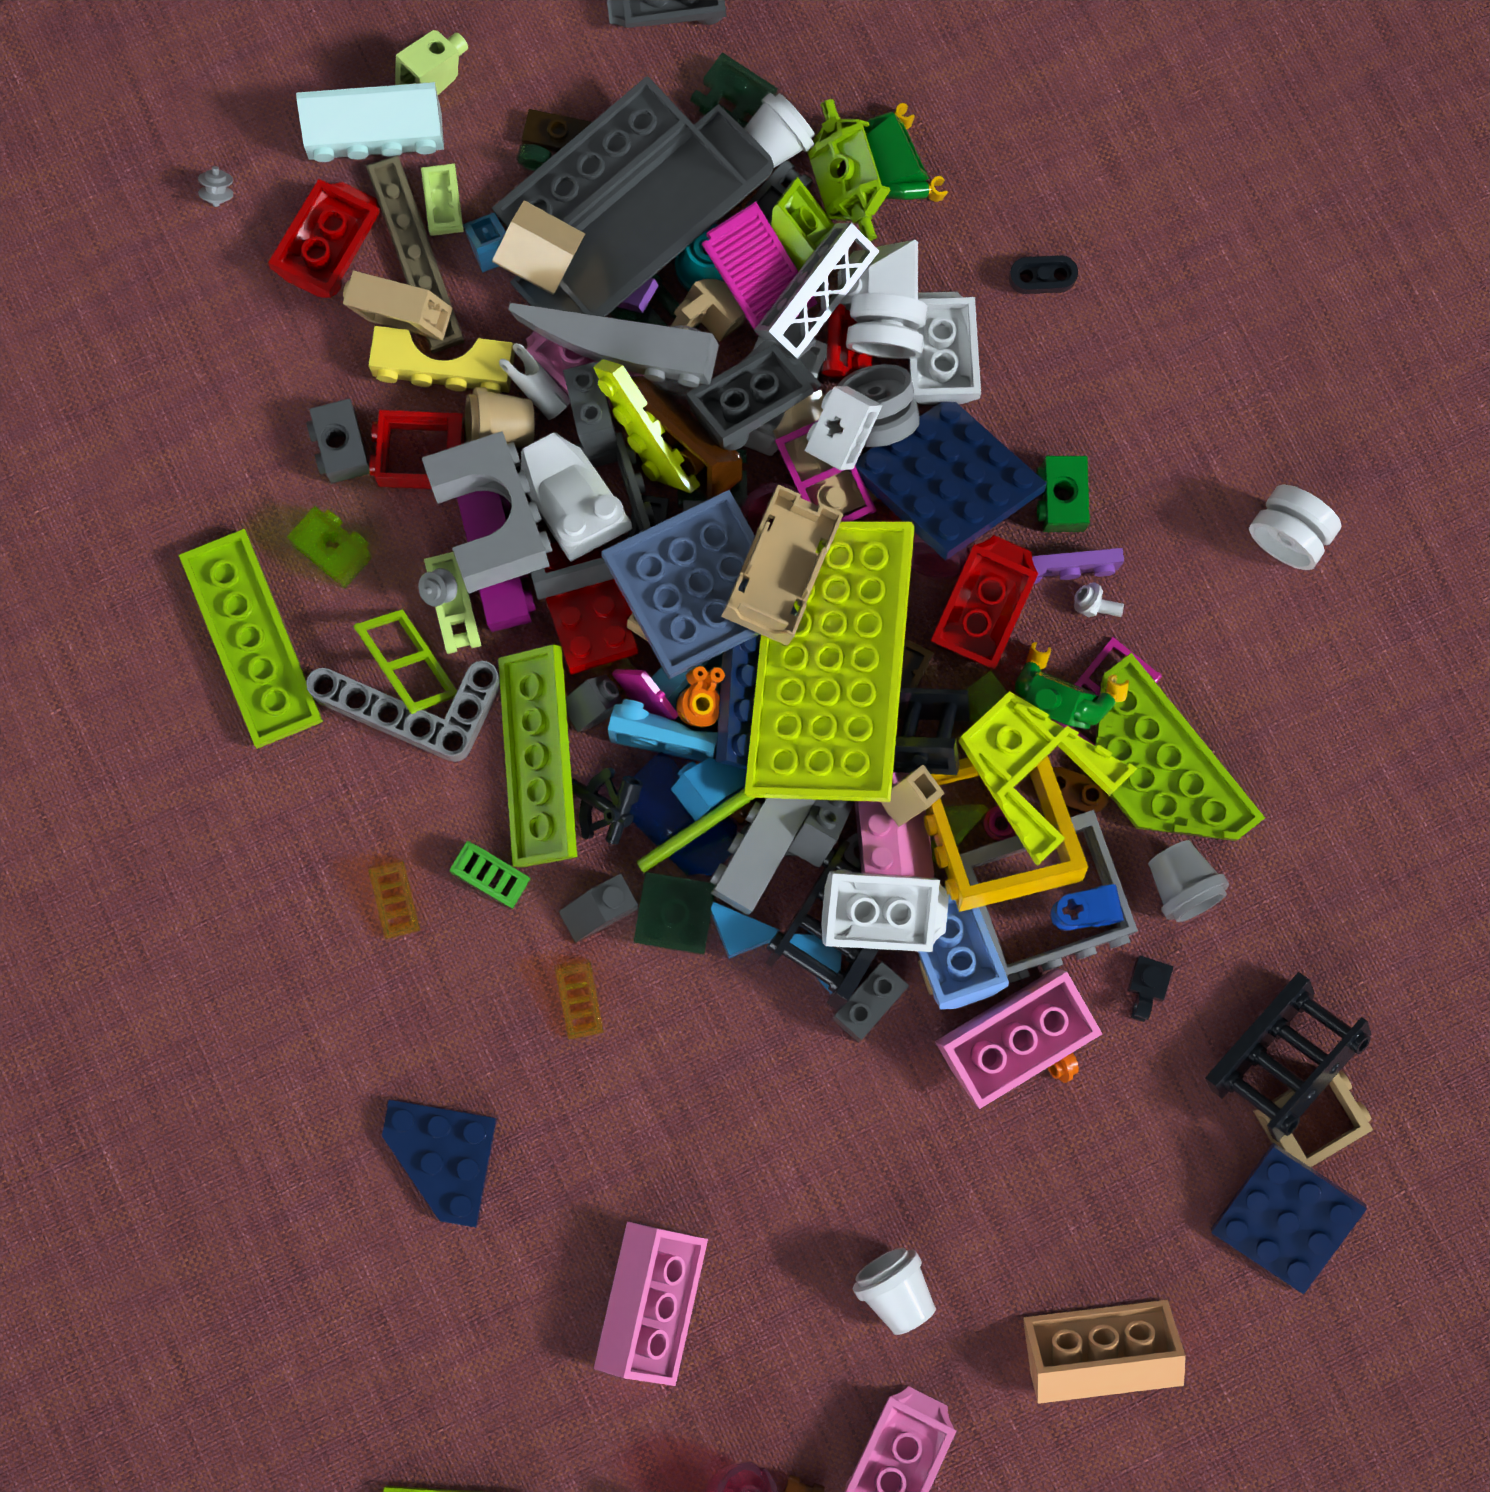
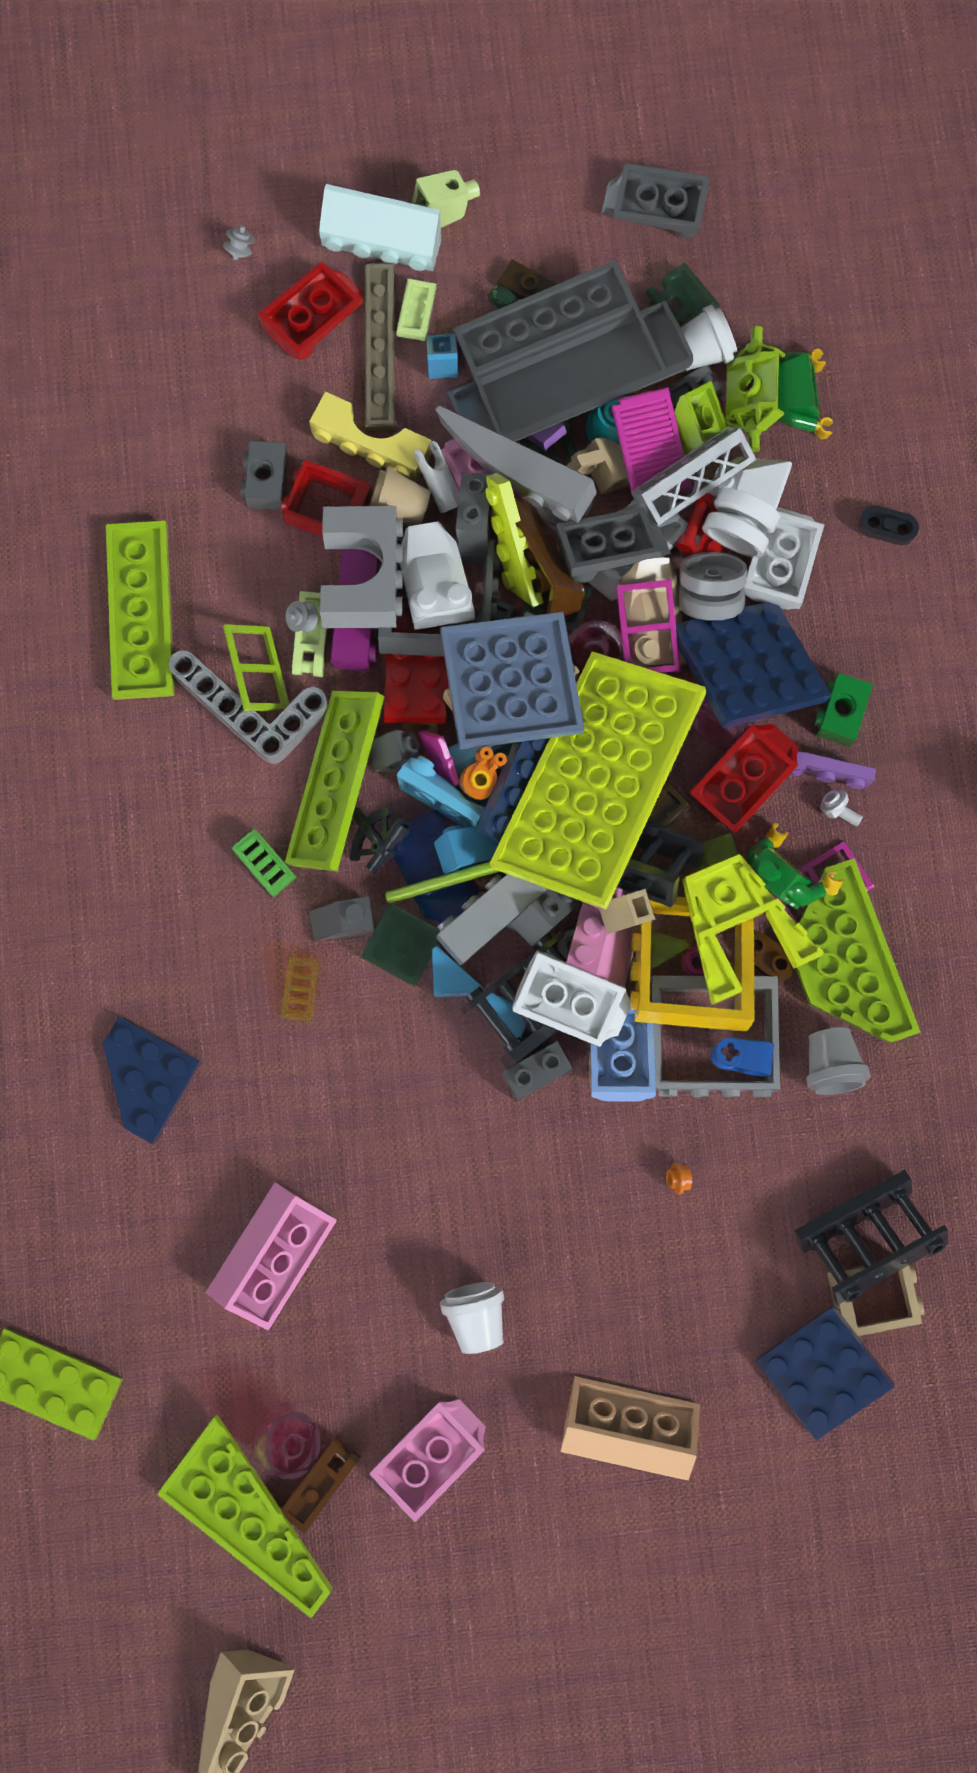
camera: 25 degrees right, 0 degrees up
clear neon green brick [287,506,372,589] -> none
tan window [343,271,453,341] -> none
clear yellow slope [368,859,420,939] -> none
tan slope [492,200,585,295] -> none
tan piece [721,484,843,646] -> none
white brick [805,386,883,470] -> none
bright pink slope [935,968,1102,1109] -> none
black plate [1127,955,1174,1022] -> none

